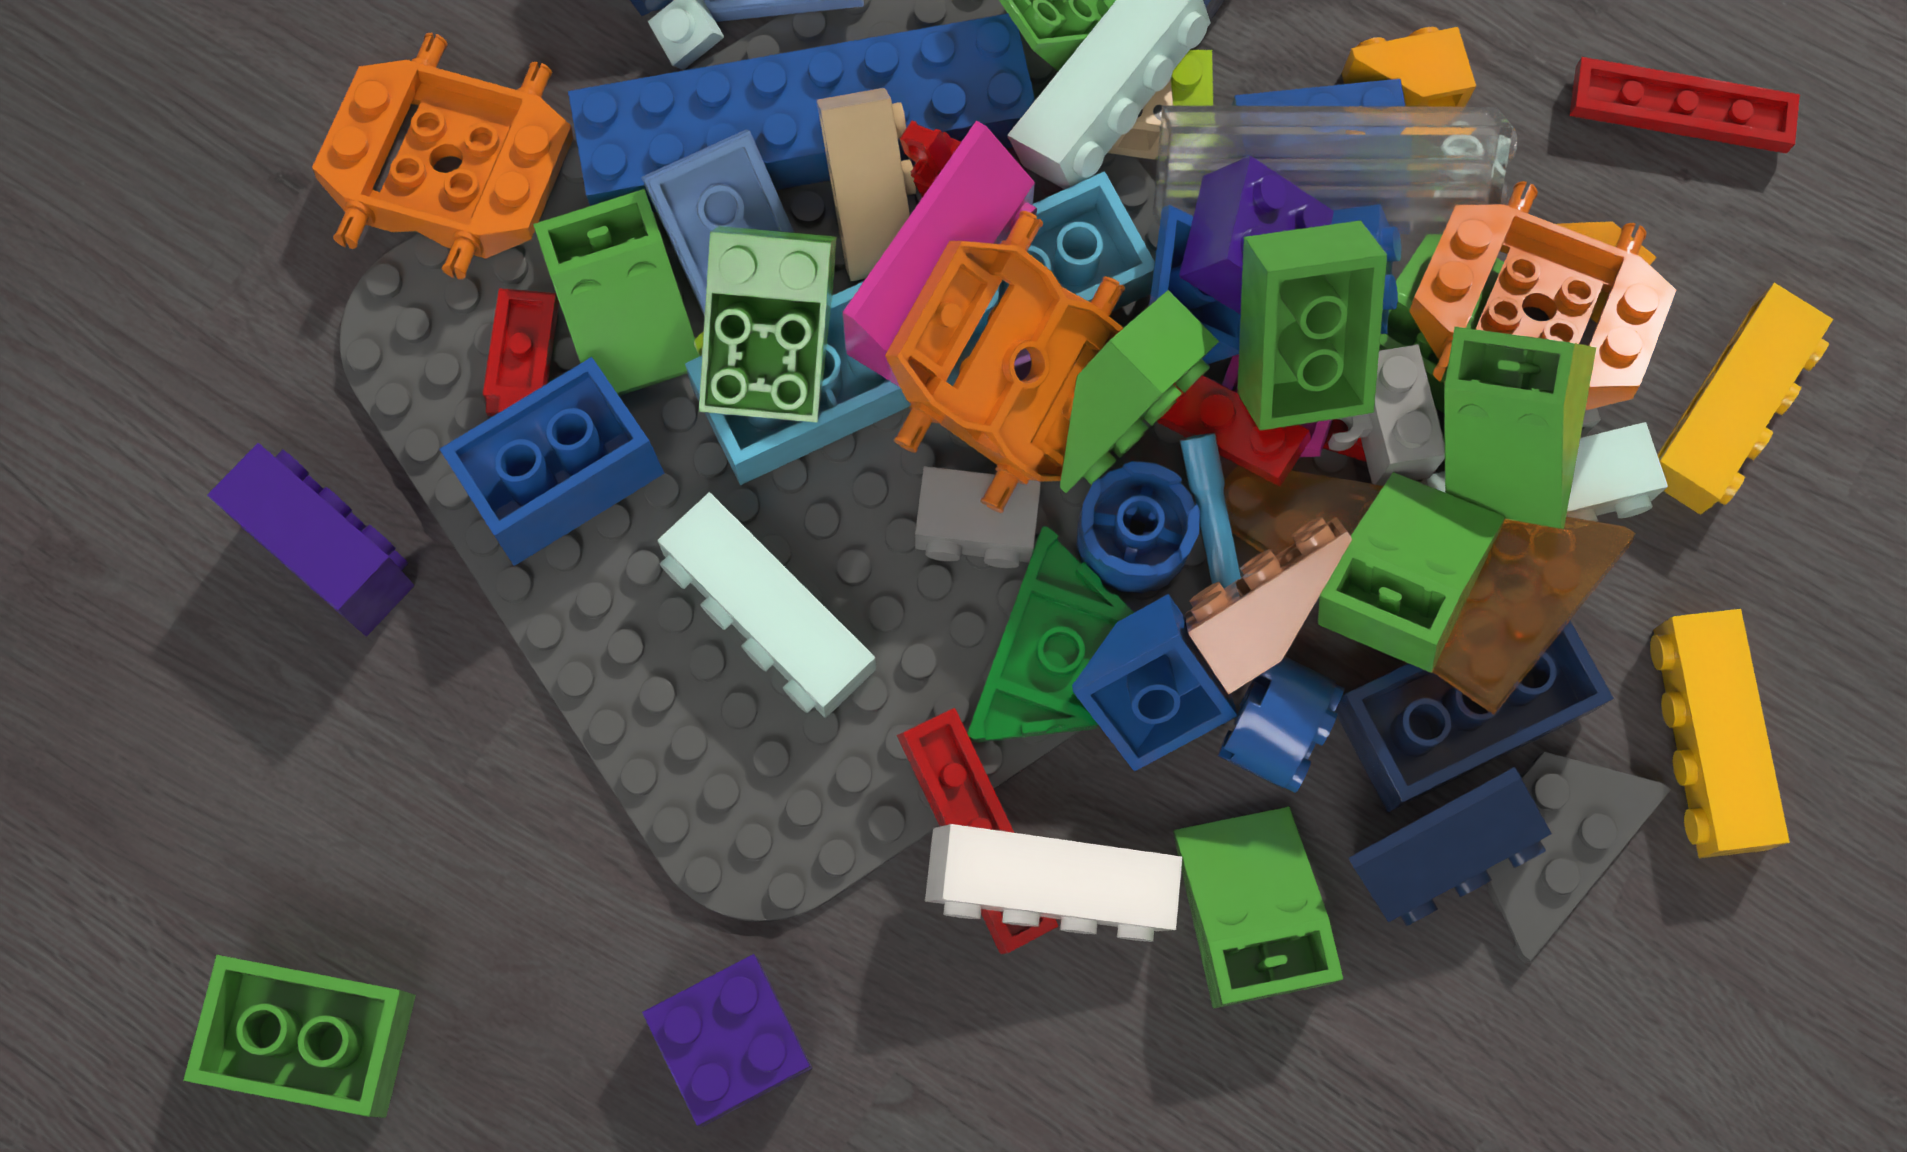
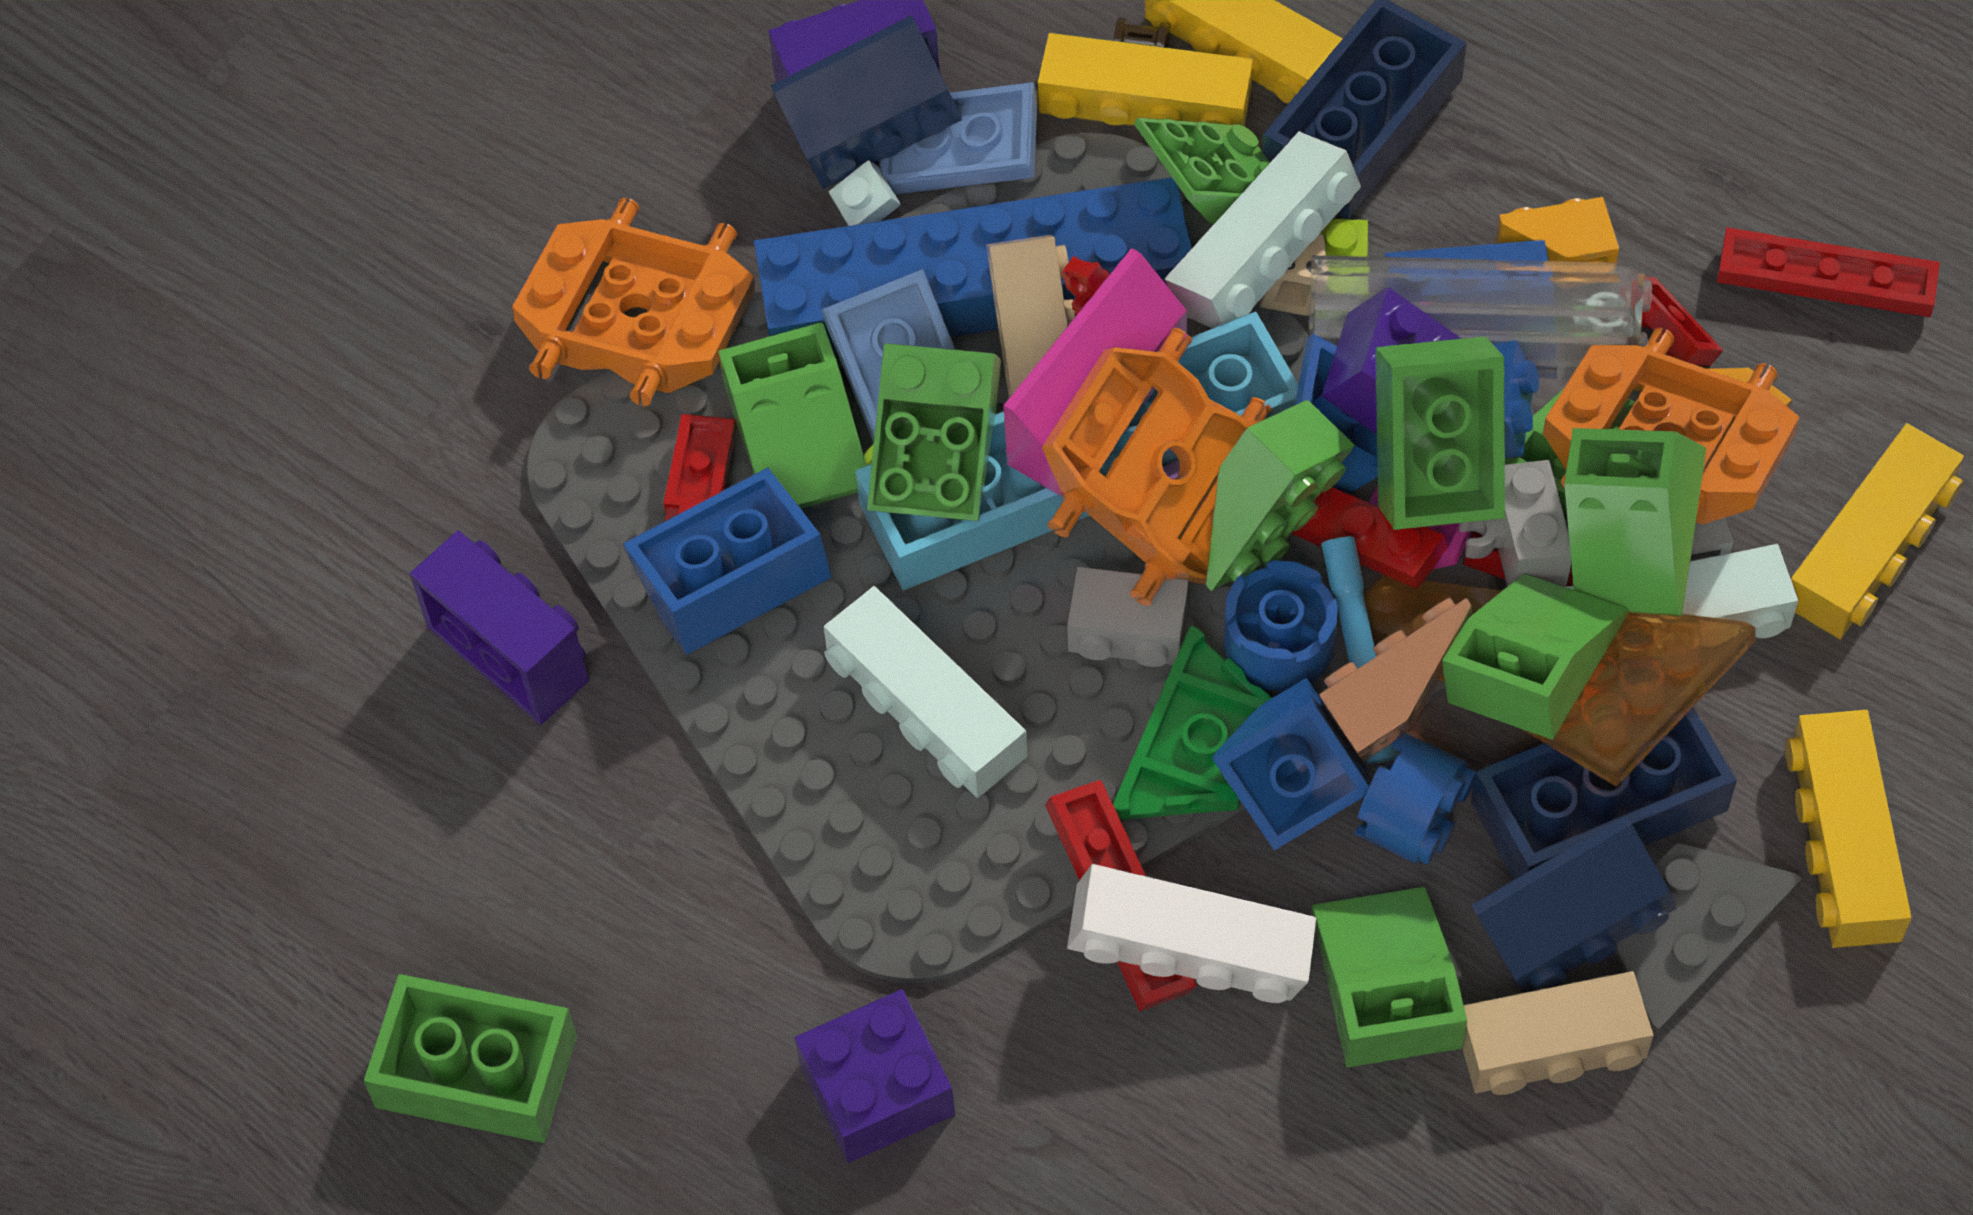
camera: 10 degrees right, 15 degrees down
none -> tan brick [1462,971,1654,1095]
none -> red plate [1617,275,1724,366]

